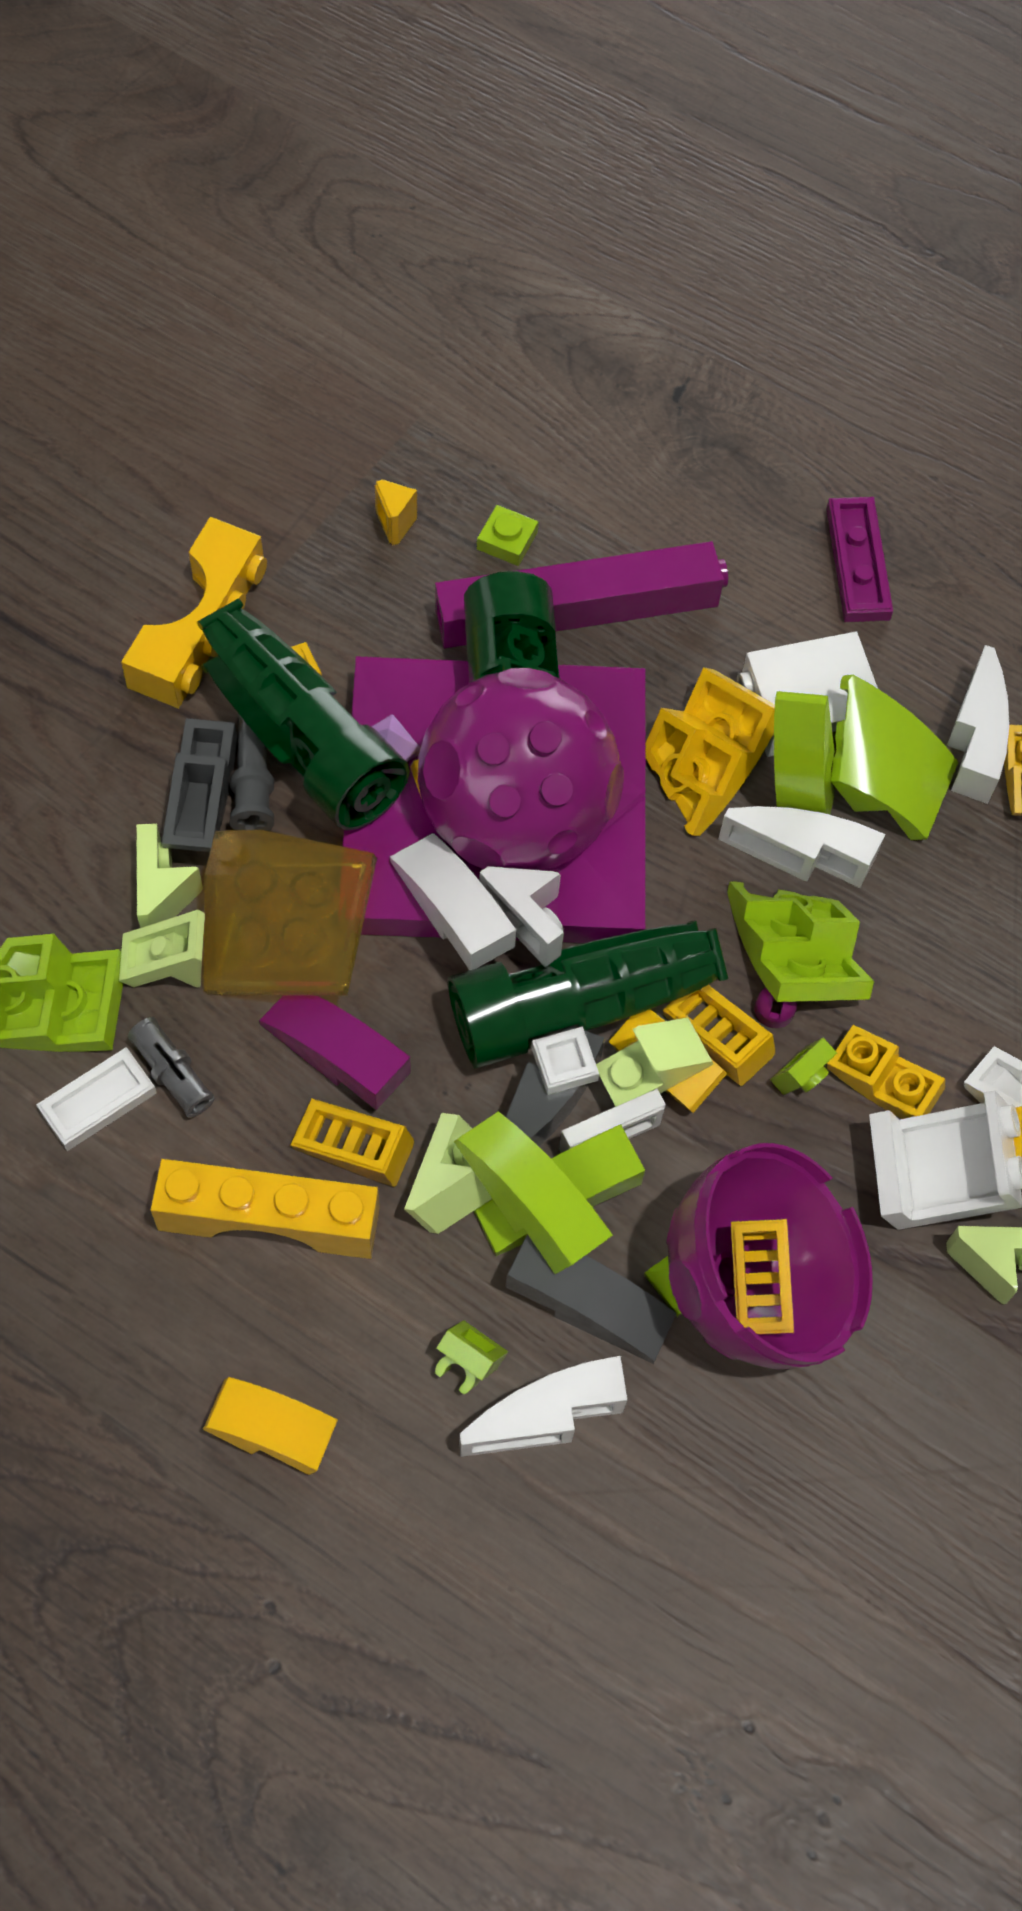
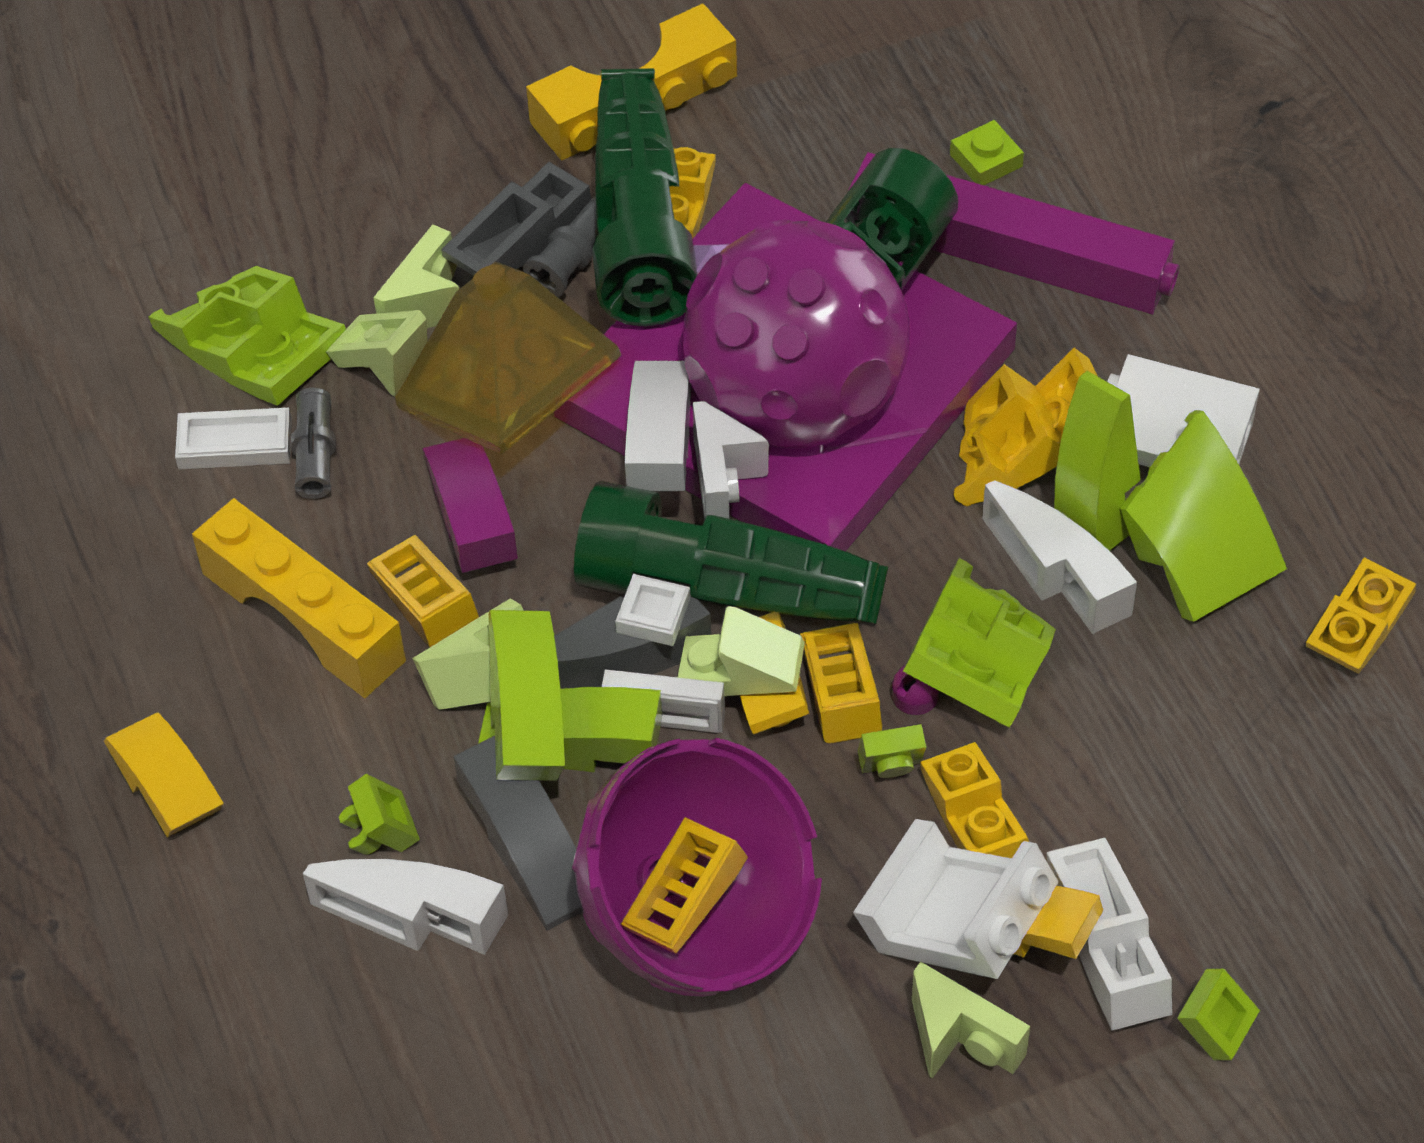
camera: 40 degrees right, 10 degrees down
yellow slope [375,480,417,545] -> none
magenta tile [826,497,893,622] -> none
white slope [947,645,1009,804] -> none

